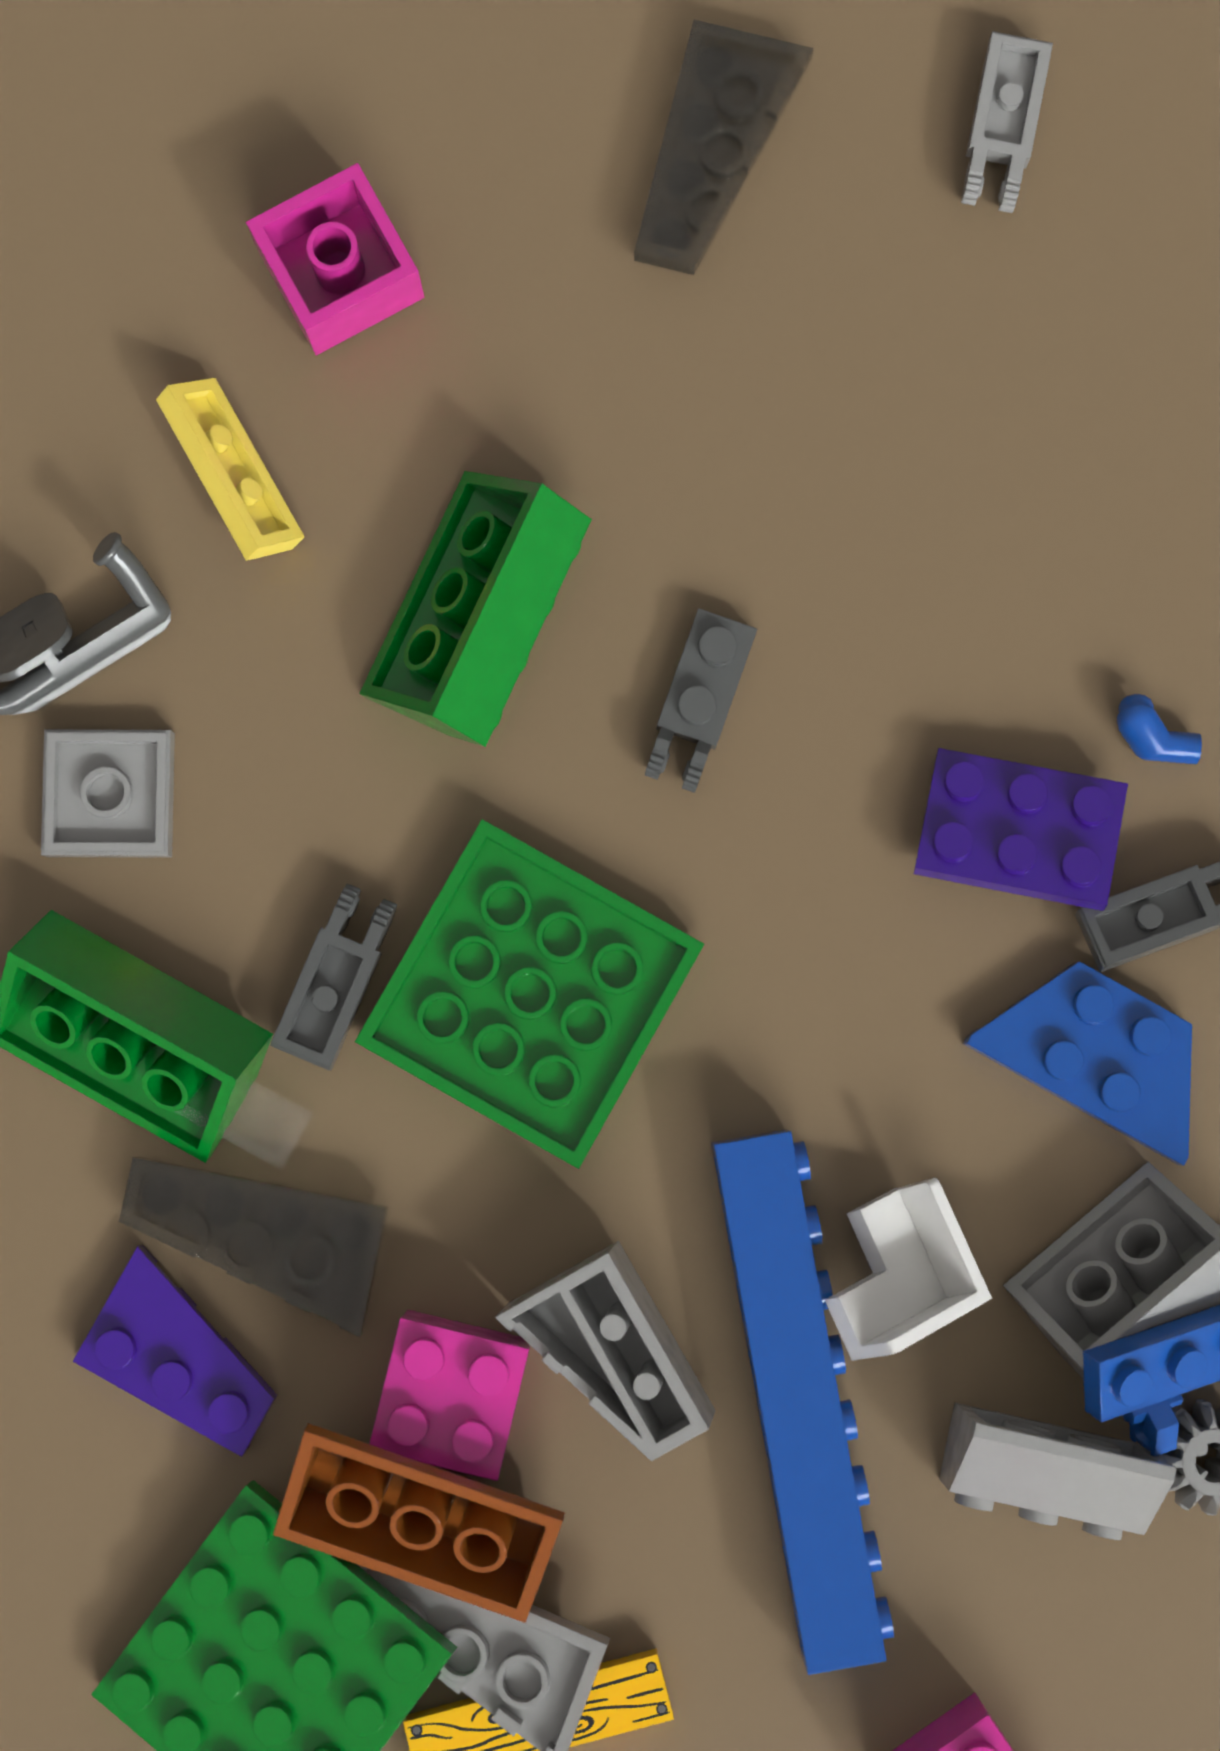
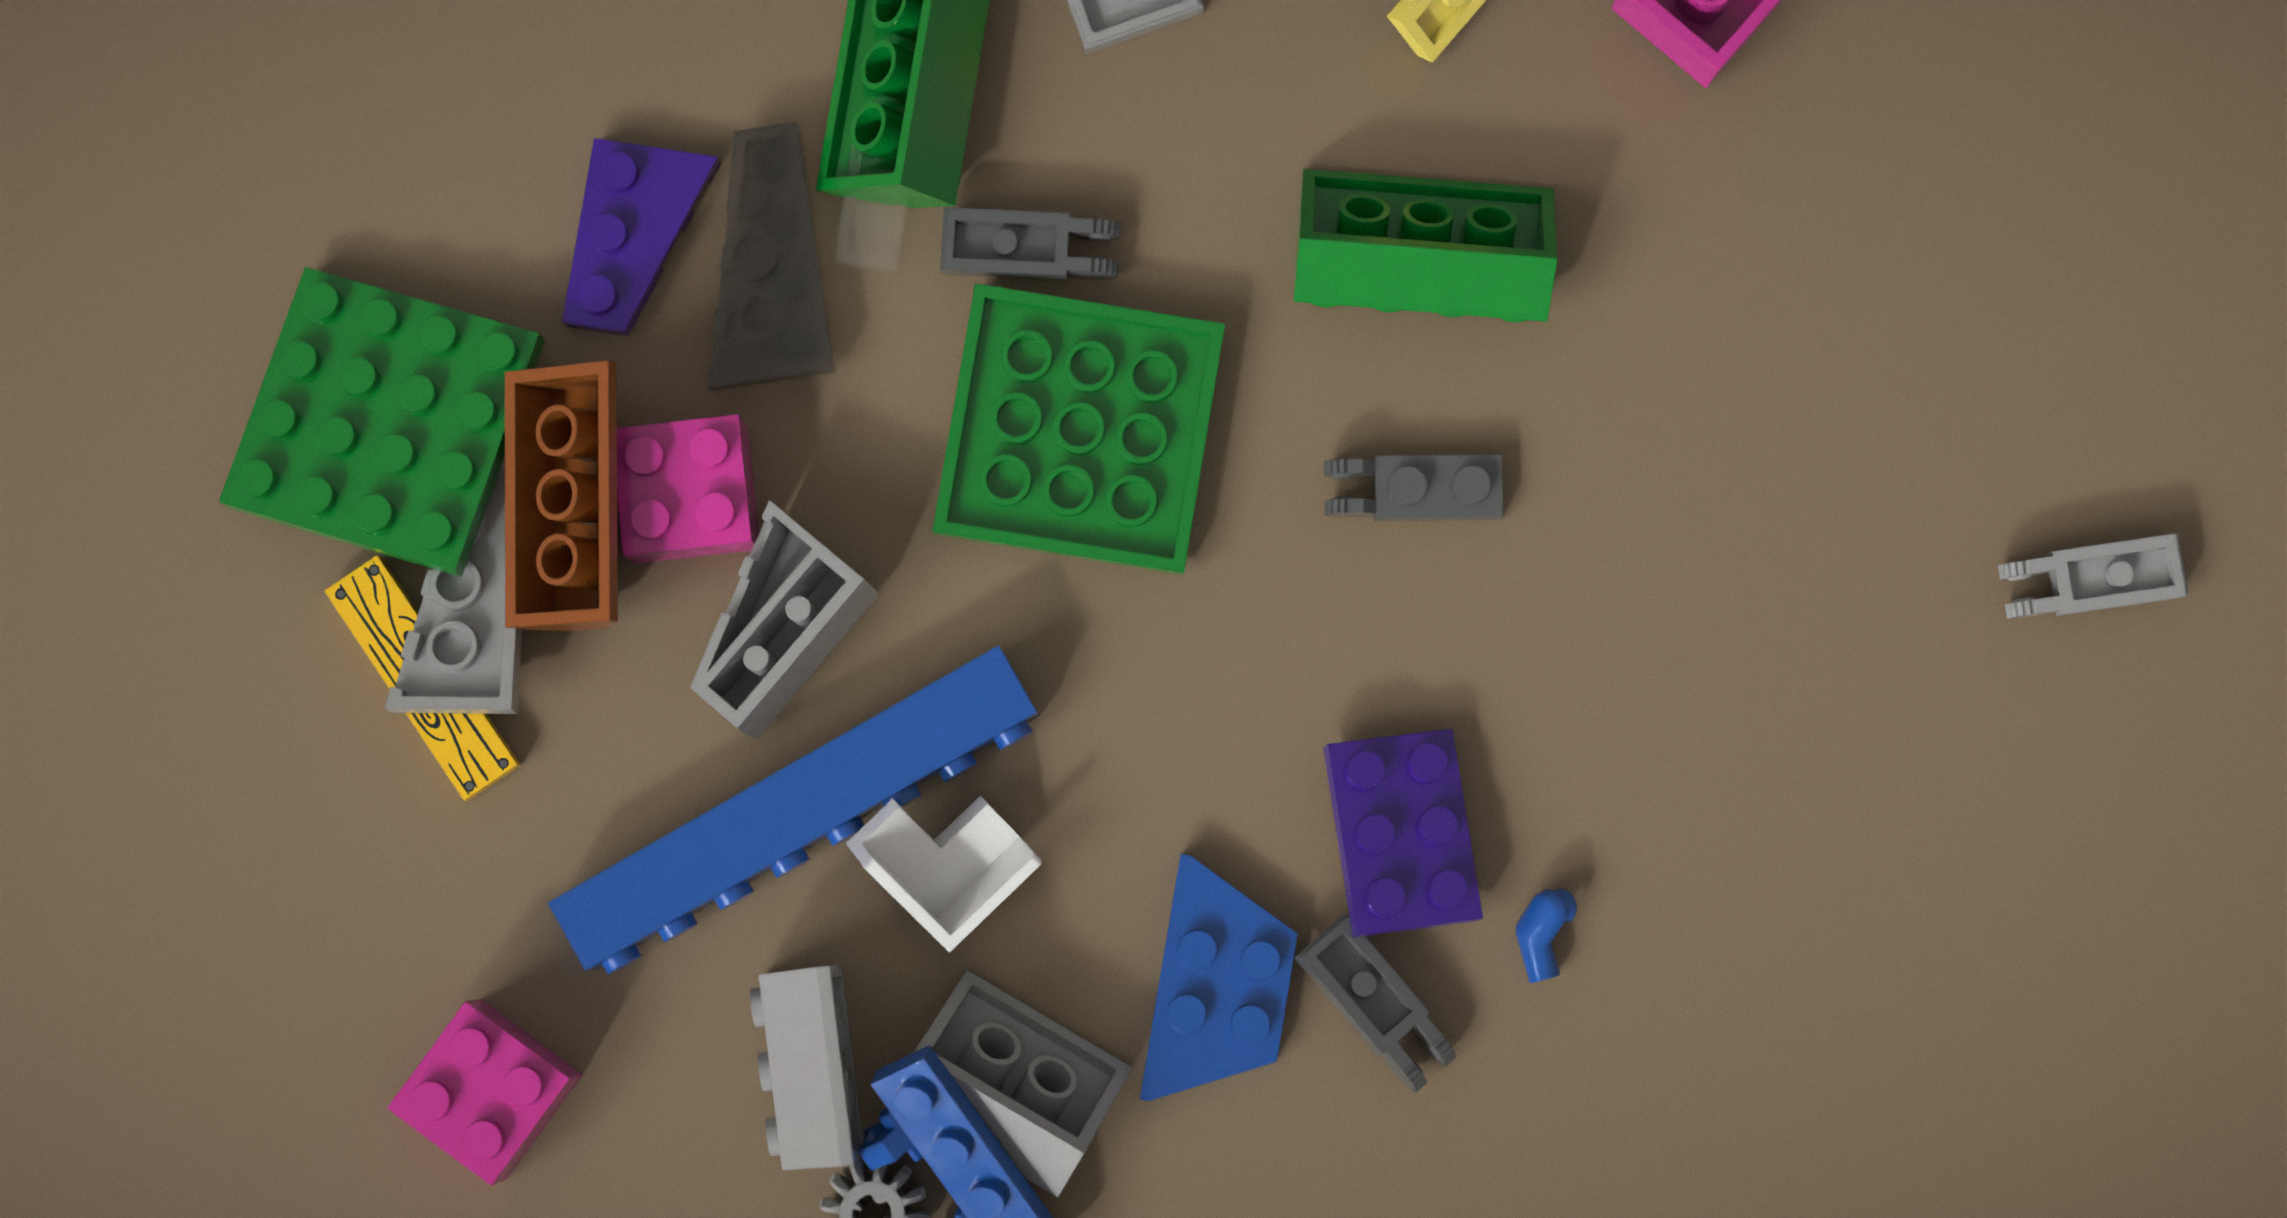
camera: 75 degrees right, 0 degrees up
clear smoke wing [634,19,814,275] -> none

